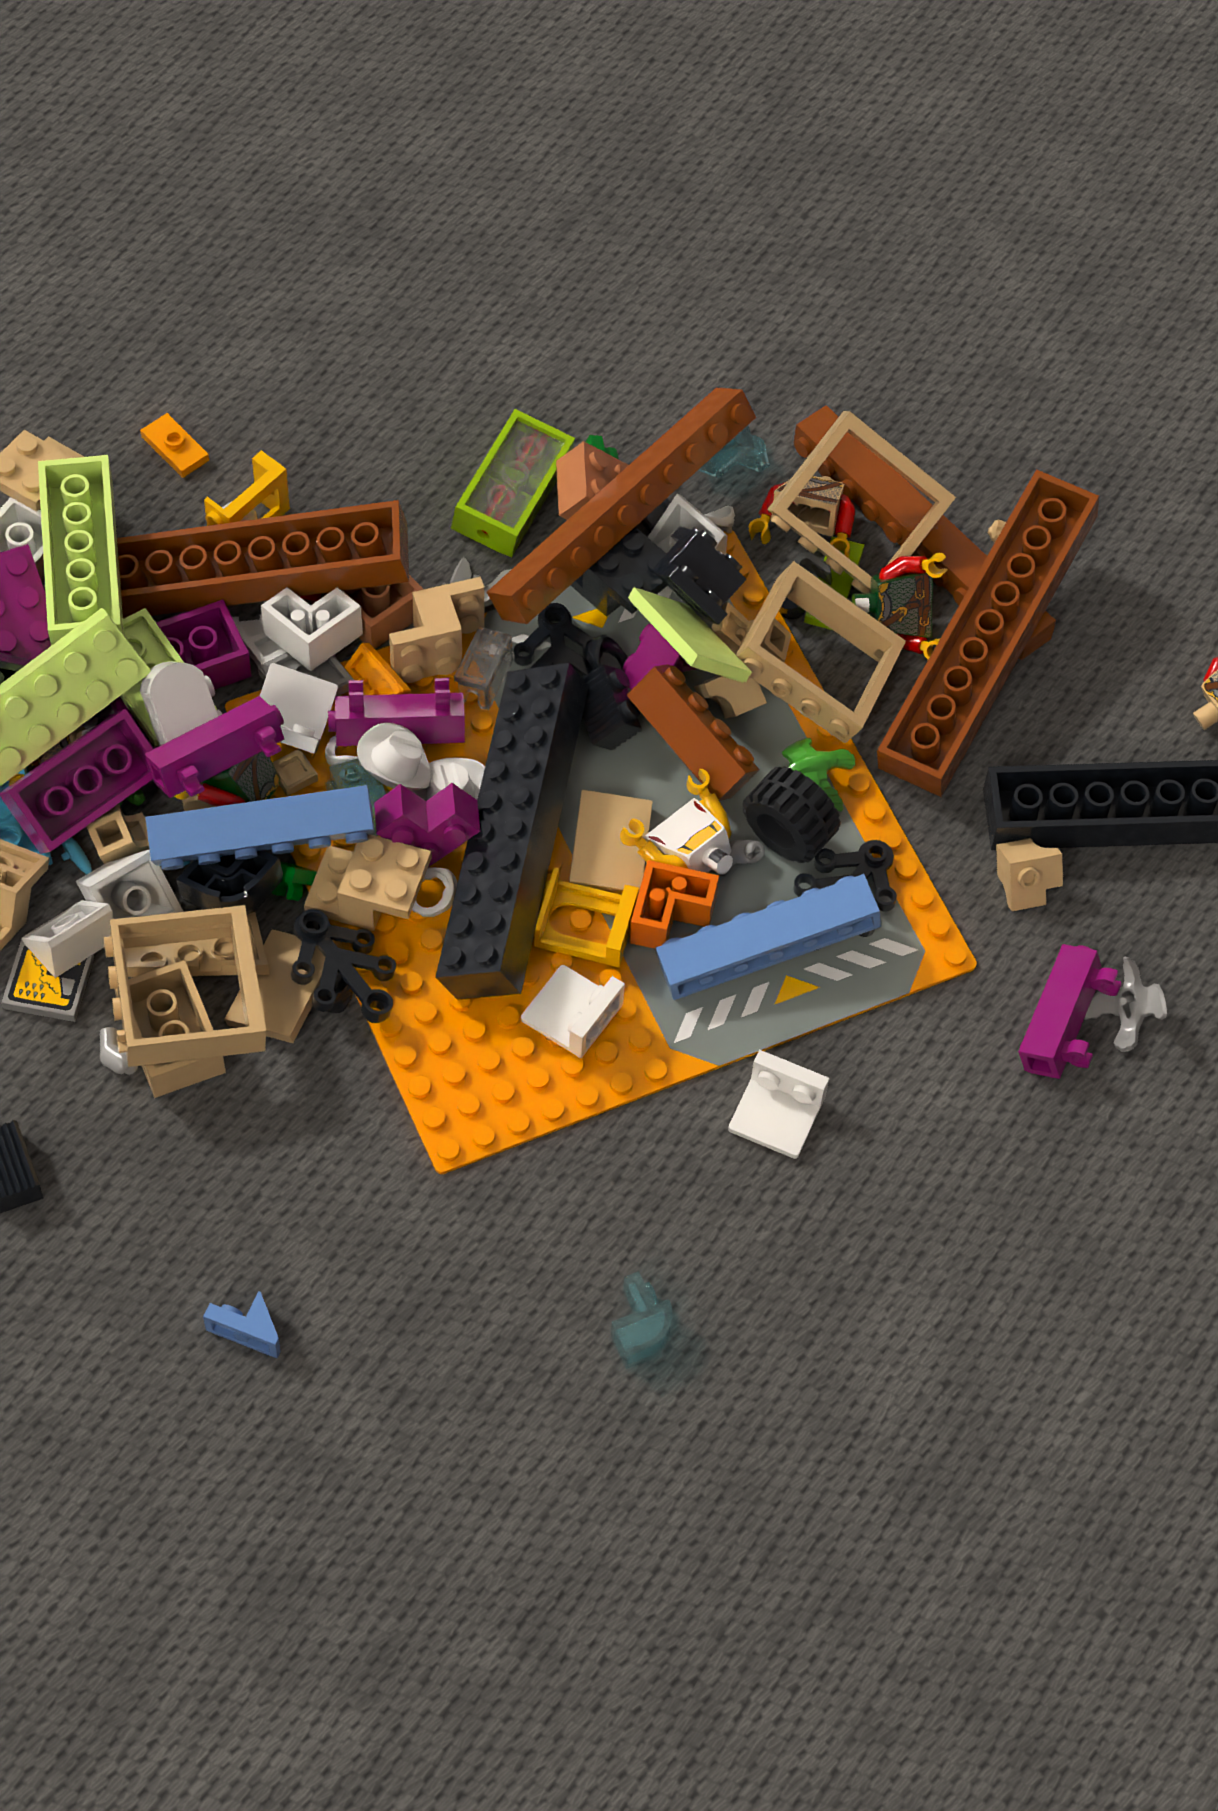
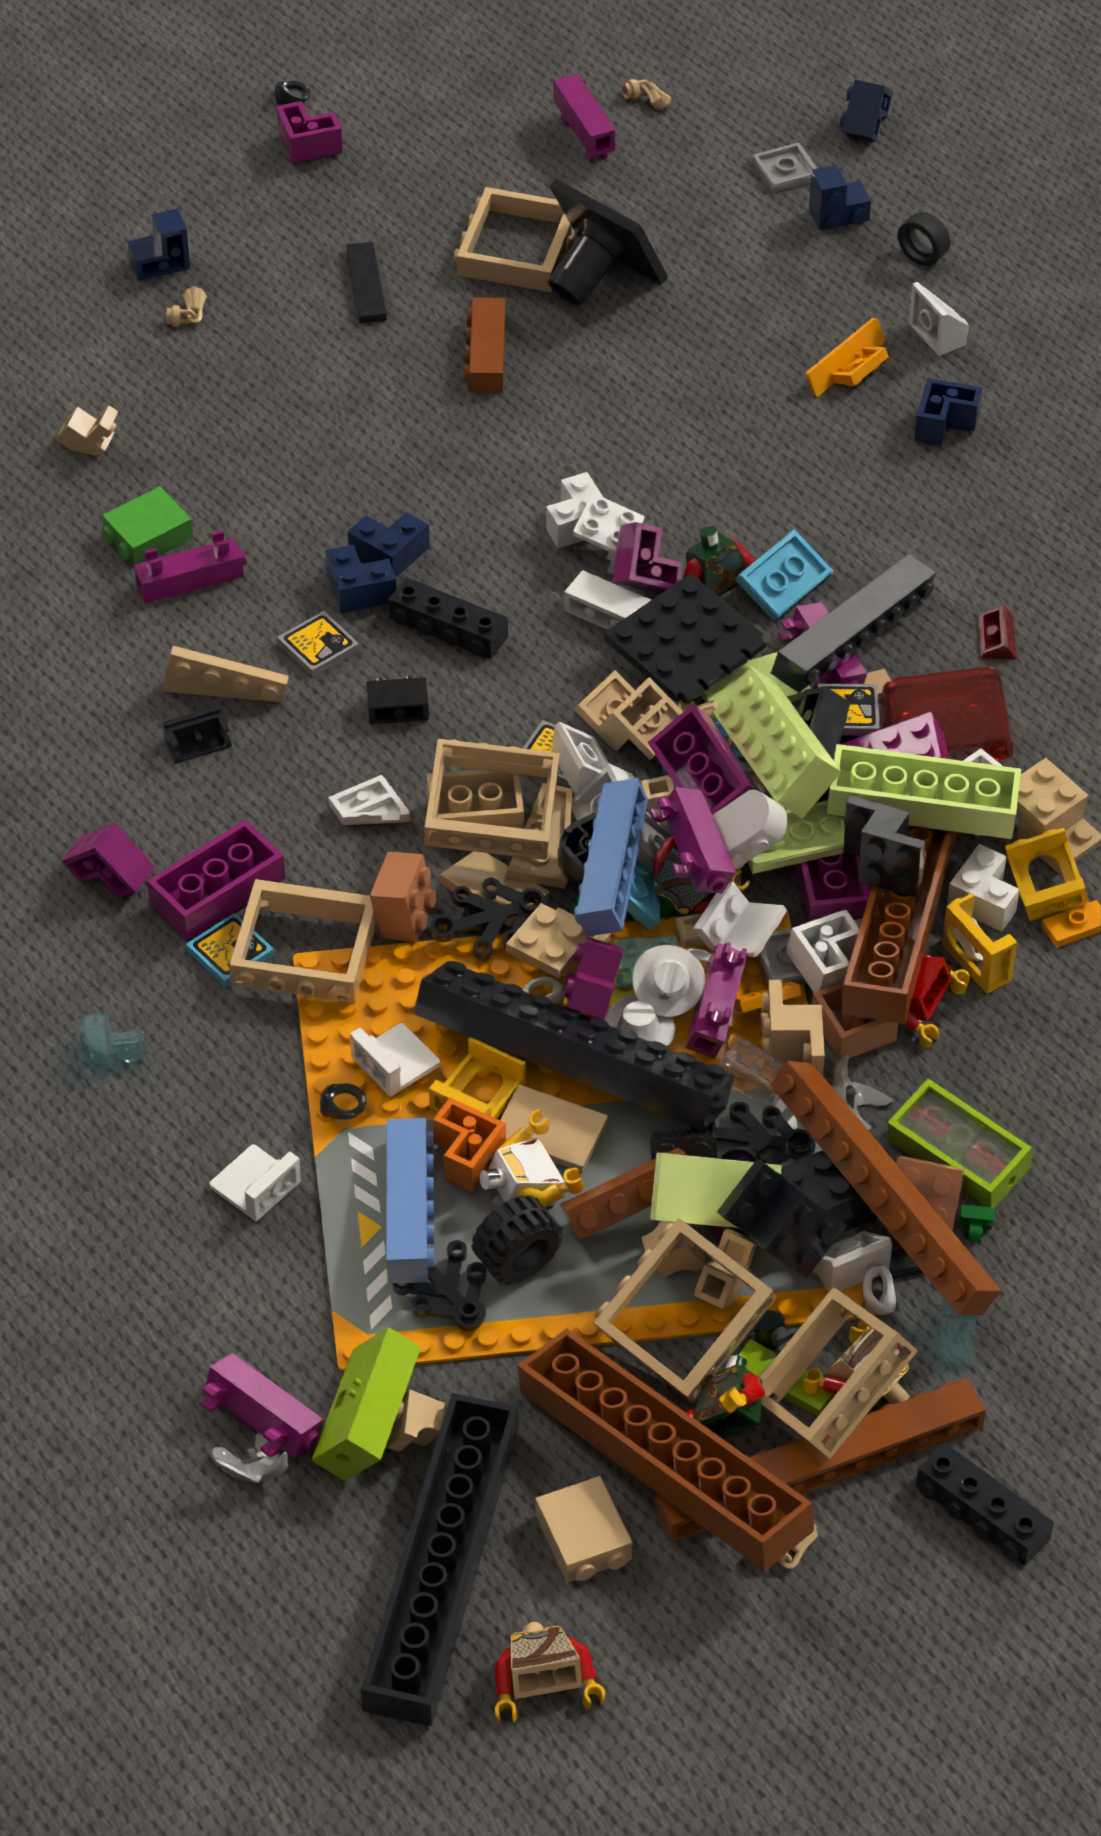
camera: 110 degrees right, 10 degrees down
medium blue slope [203,1291,281,1358] -> none
bright green animal [782,738,856,812] -> none
none -> magenta brick [61,823,155,898]
none -> magenta brick [147,820,285,941]
none -> tan wing [161,646,289,702]
none -> black hinge [162,705,232,764]
none -> tile [186,913,274,987]
none -> tan window [230,879,377,1003]
none -> lime brick [311,1327,421,1480]
none -> black piece [320,1083,367,1120]
none -> white wing [328,775,410,825]
none -> nougat brick [370,852,436,942]
none -> tan brick [535,1476,632,1583]
none -> black bracket [843,796,925,898]
none -> black brick [916,1442,1054,1566]
none -> white brick [947,844,1019,932]
none -> yellow panel [1005,827,1089,921]

